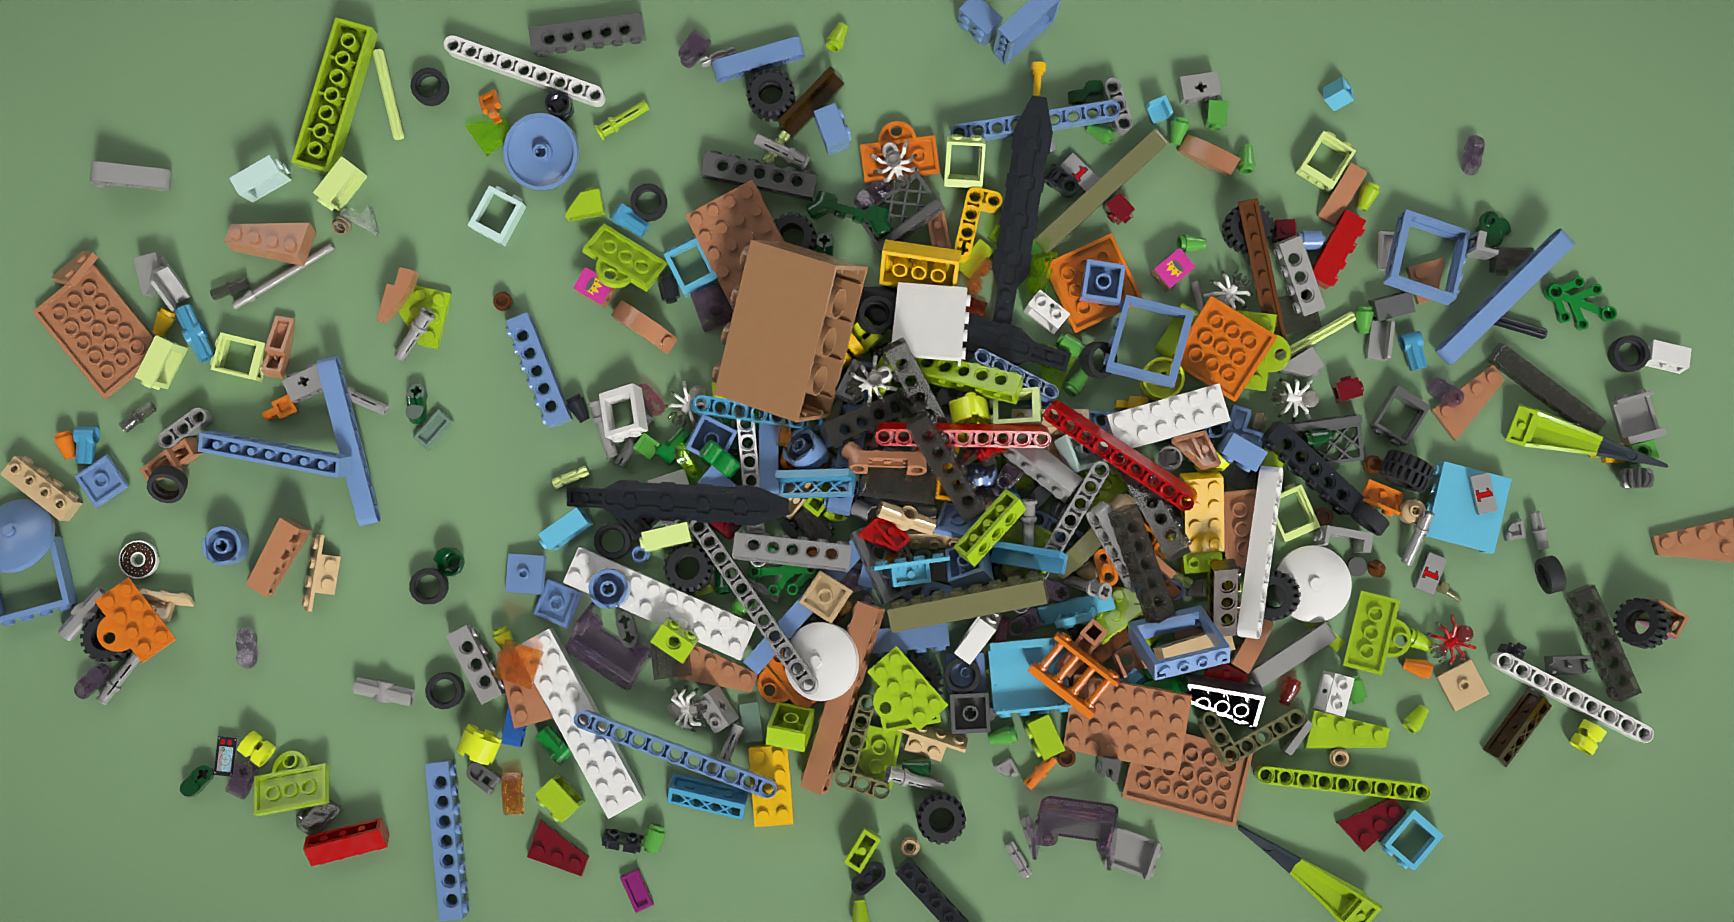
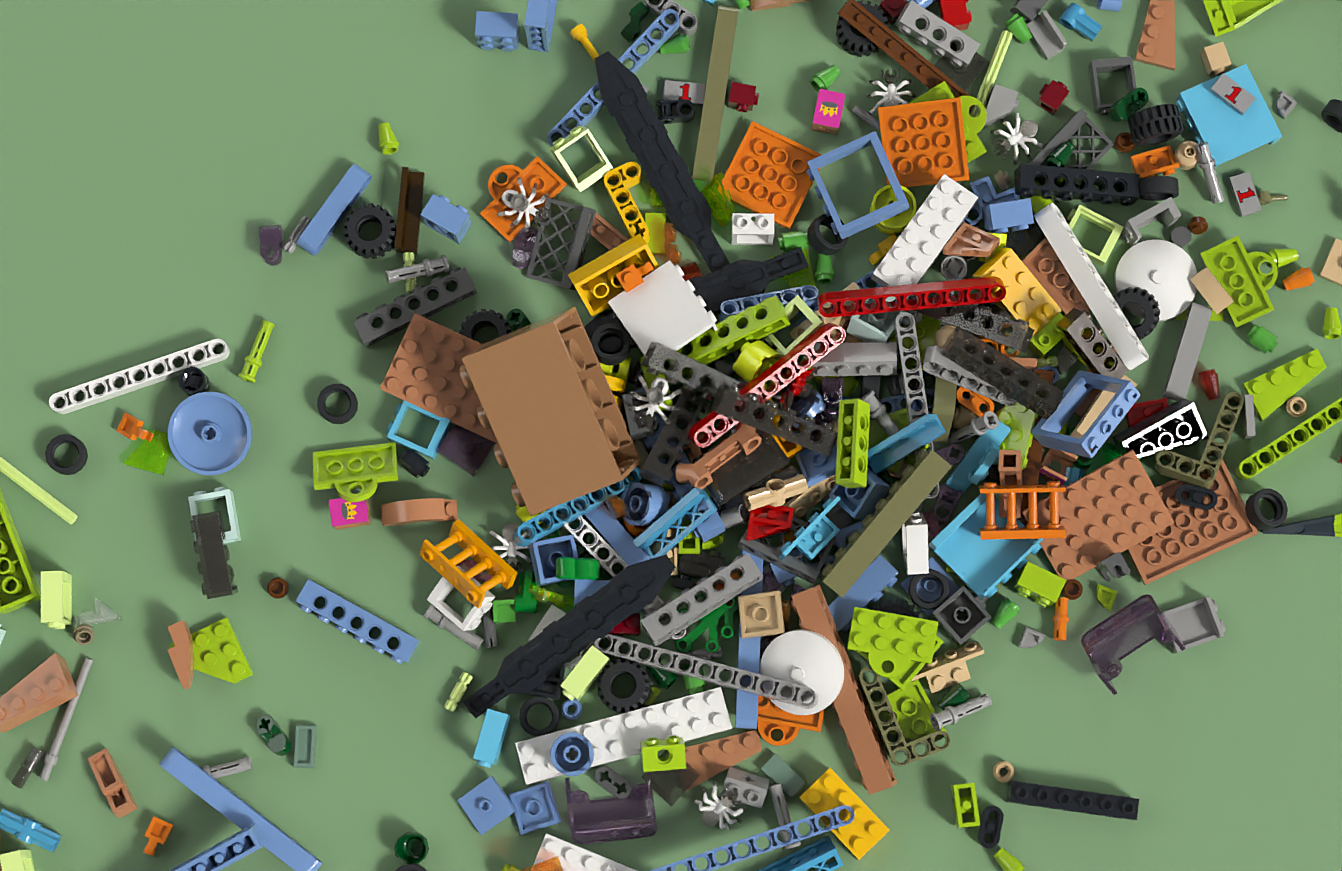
camera: 40 degrees left, 5 degrees down
yellowish green window [210,332,266,382] -> none
light grey brick [282,364,323,403] -> none
light grey pin [394,307,436,361] -> none
dark grey brick [528,13,646,56] -> none
lime slope [565,187,606,222] -> none
black cone [566,393,590,423] -> none
dark azure piece [609,202,650,238] -> none
lime brick [766,702,815,752] -> none
dark green plate [806,191,891,238] -> none
black tyre [916,792,966,845] -> none
light grey axle [1005,841,1032,879] -> none
light grey axle [1020,816,1041,855] -> none
medium blue brick [1079,259,1126,307] -> none
lime beam [1154,303,1199,358] -> none
nougat slope [1229,618,1274,674] -> none
white window [1313,671,1354,717] -> none
reddish brown plate [1314,507,1333,526] -> none
animal [1426,615,1477,667] -> none
clear purple piece [1427,378,1464,408] -> none
light grey axle [1530,511,1550,550] -> none
none -> clear smoke wedge [190,511,238,599]
none -> light orange fence [419,519,517,609]
none -> orange plate [615,261,654,293]
none -> light grey tile [902,310,923,328]
none -> lime tile [1096,584,1118,611]
none -> dark green piece [1109,88,1149,122]
none -> black plate [1174,484,1218,511]
none -> tan slope [1190,266,1234,314]
none -> tan brick [1200,42,1232,76]
none -> black tyre [1245,488,1288,530]

